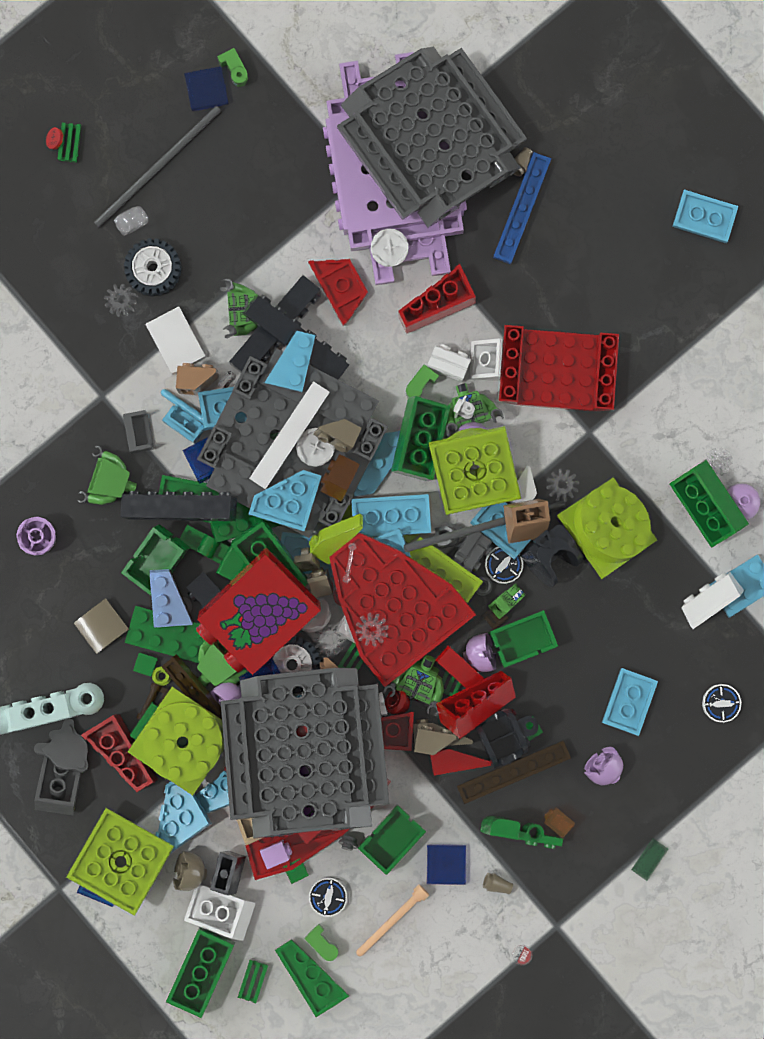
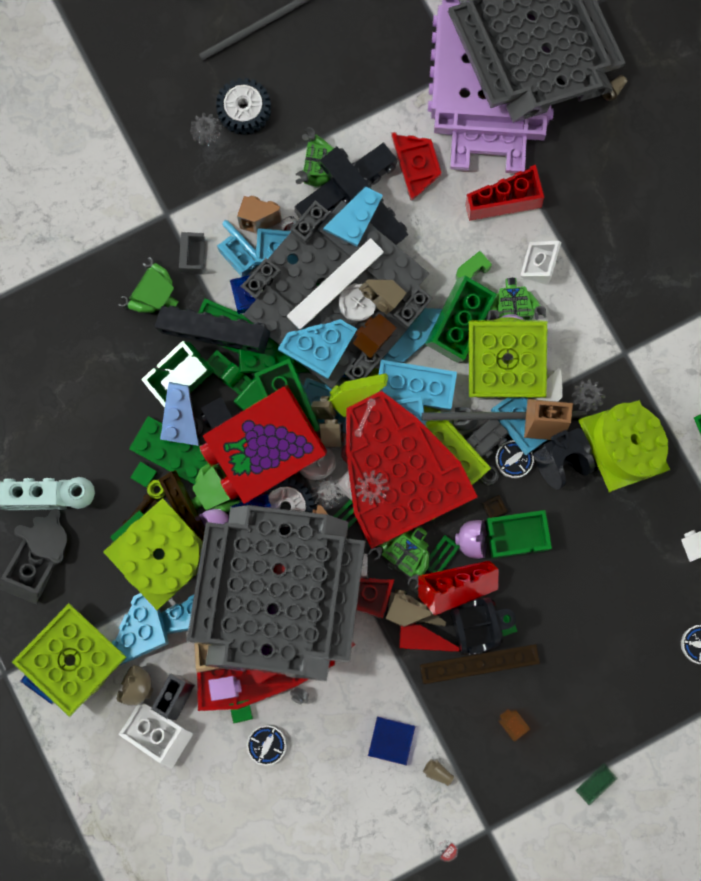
camera: 15 degrees right, 5 degrees down
lavender cylinder [16,517,56,556] -> none
dark tan slope [74,599,129,654] -> none
red wedge [81,714,158,792] -> none
clear gear [114,206,148,235] -> none
white tile [146,307,206,375] -> none
green brick [166,927,235,1018] -> none
green tile [237,959,268,1004] -> none
green wing [275,939,349,1017] -> none
bright green leg [304,924,338,961] -> none
light nougat piece [356,884,430,956] -> none
green piece [358,804,426,875] -> none
white tile [371,228,408,267] -> none
red cone [385,689,410,714] -> none
white brick [427,344,471,383] -> none
red slope [435,646,484,688] -> none
white hinge [453,396,475,419] -> none
green plate [480,816,563,849] -> none
bright green leg [488,583,526,619] -> none
blue plate [493,152,551,264] -> none
red slope [499,325,619,411] -> none
lavender cylinder [584,747,623,785] -> none
medium azure plate [602,668,658,736] -> none

